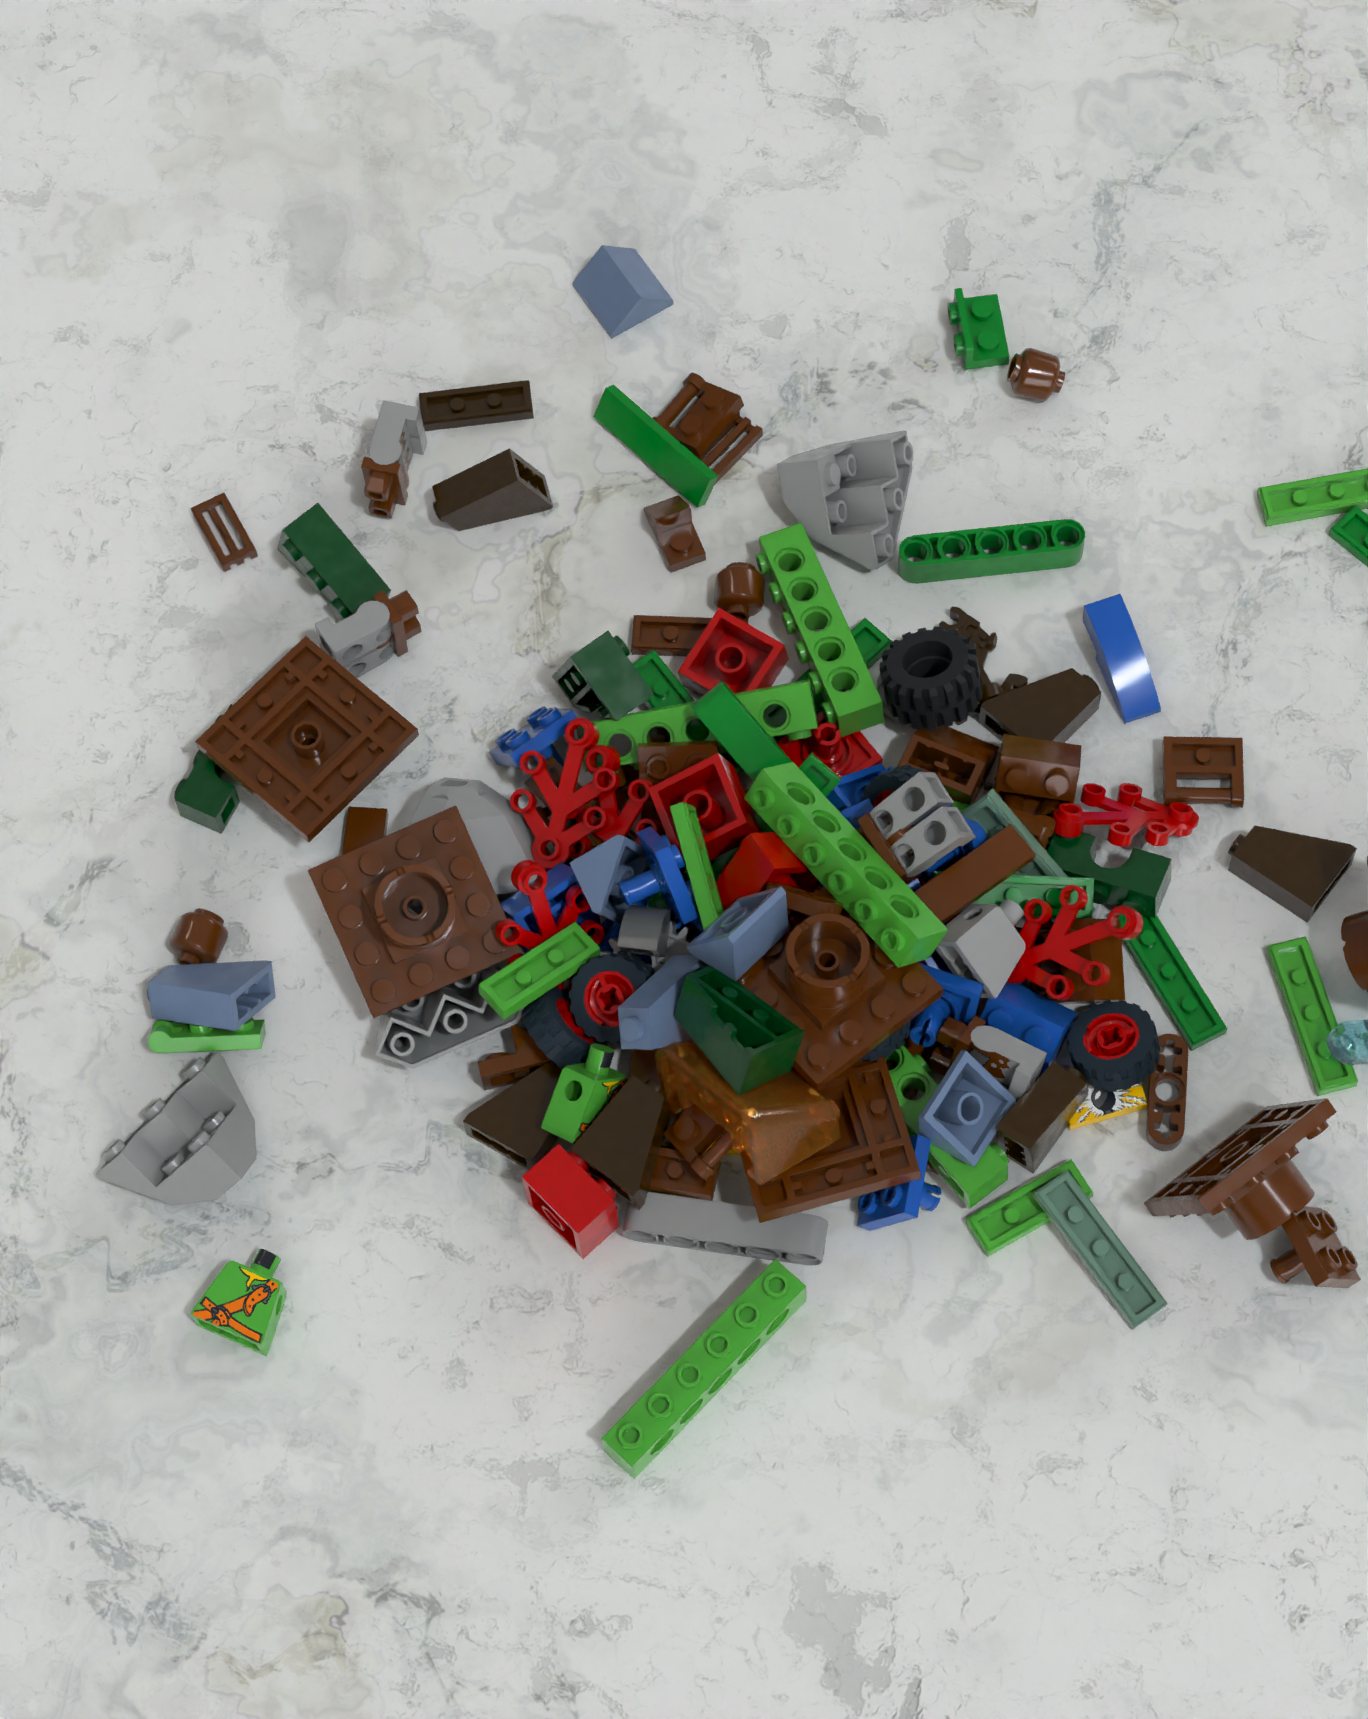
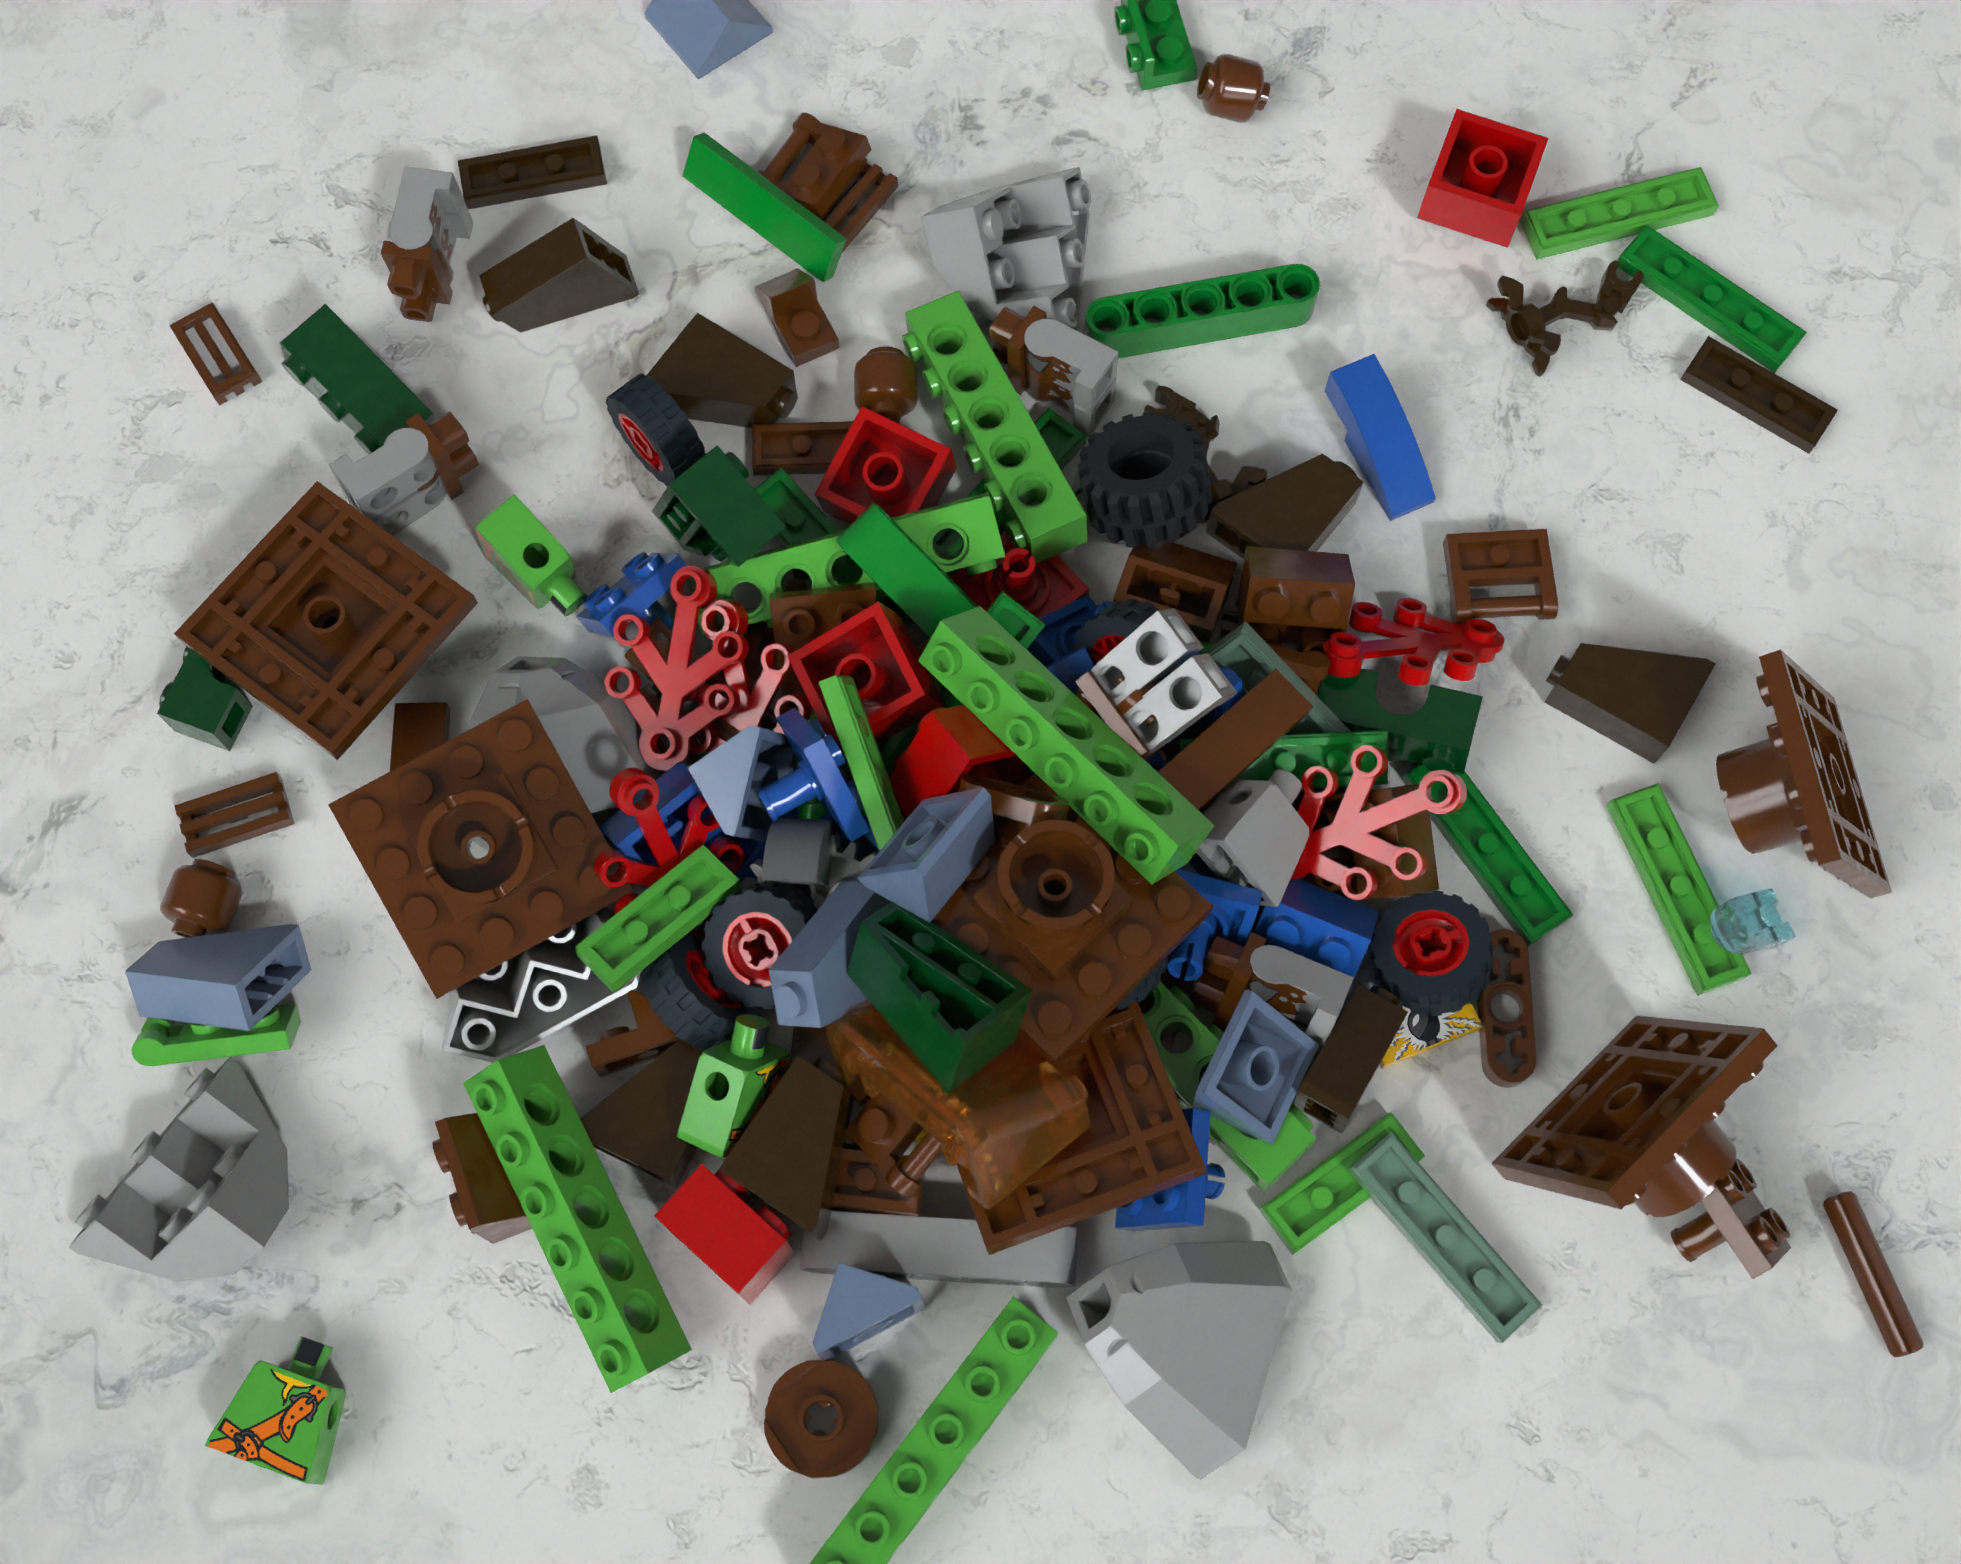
camera: 10 degrees left, 5 degrees up
none -> reddish brown tile [174,772,295,858]
none -> reddish brown slope [432,1113,532,1244]
none -> bright green brick [463,1045,692,1393]
none -> bright green torso [475,494,587,616]
none -> black wheel [606,373,706,487]
none -> dark brown slope [646,313,798,428]
none -> reddish brown plate [764,1360,879,1479]
none -> sand blue slope [812,1263,925,1361]
none -> hips [989,306,1118,437]
none -> light grey brick [1066,1241,1292,1479]
none -> red brick [1417,109,1549,248]
none -> dark brown piece [1486,260,1643,377]

